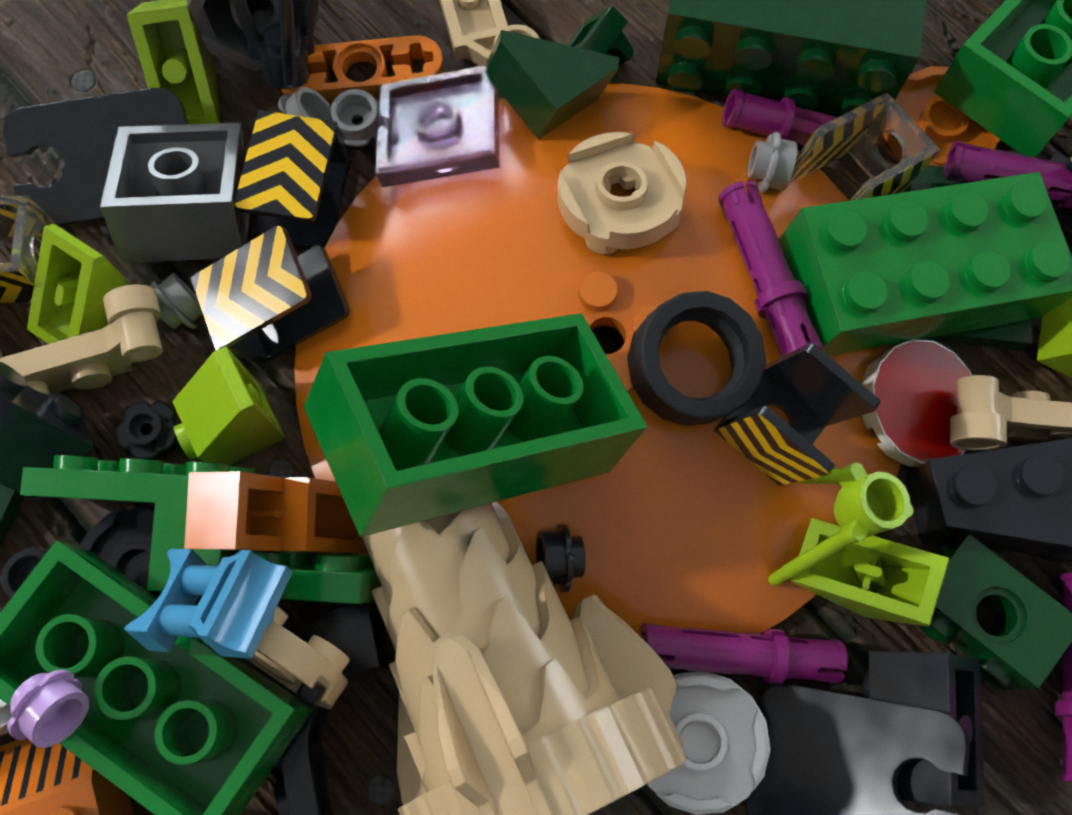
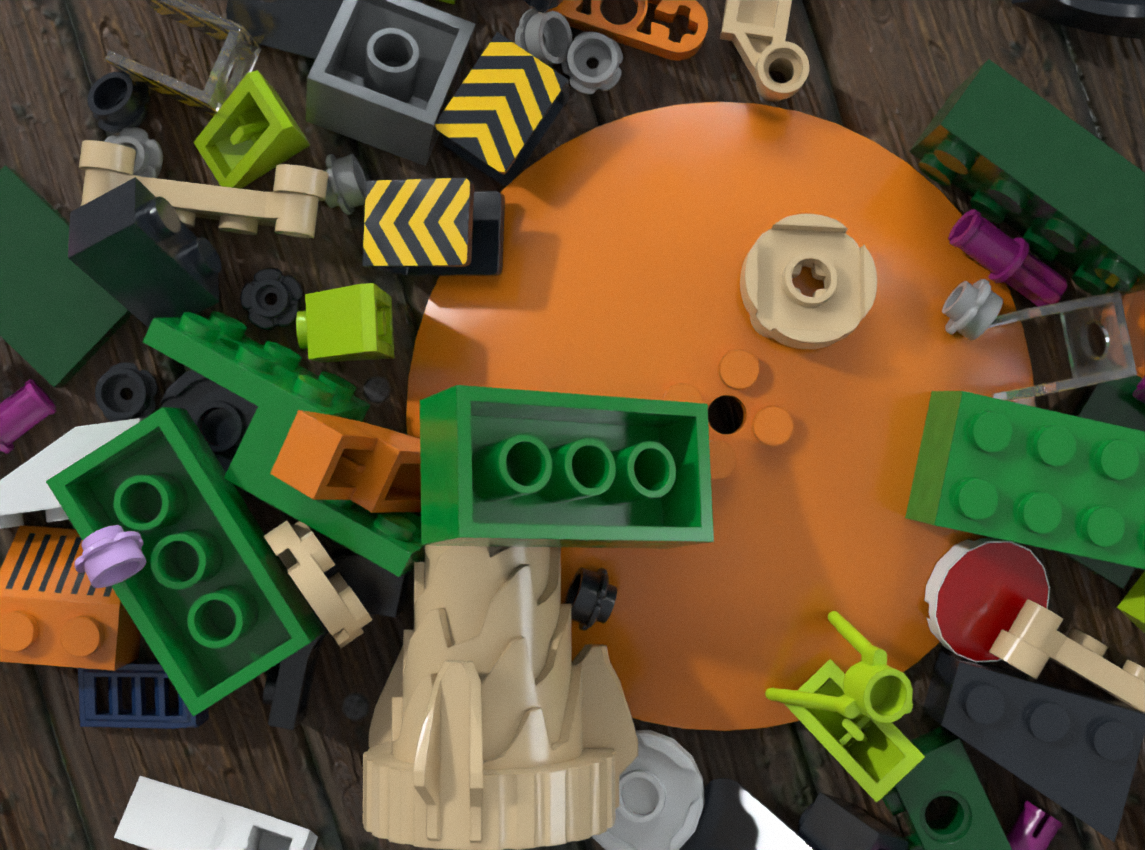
camera: 20 degrees right, 15 degrees up
dark azure piece [124,548,293,659] -> none
clear purple plate [375,65,500,188] -> none
dark green slope [485,30,619,140] -> none
dark green tile [567,5,634,84] -> none
black tyre [627,291,766,426] -> none
magenta pin [639,623,848,684] -> none
black piece [714,343,881,486] -> none
magenta pin [718,180,825,357] -> none

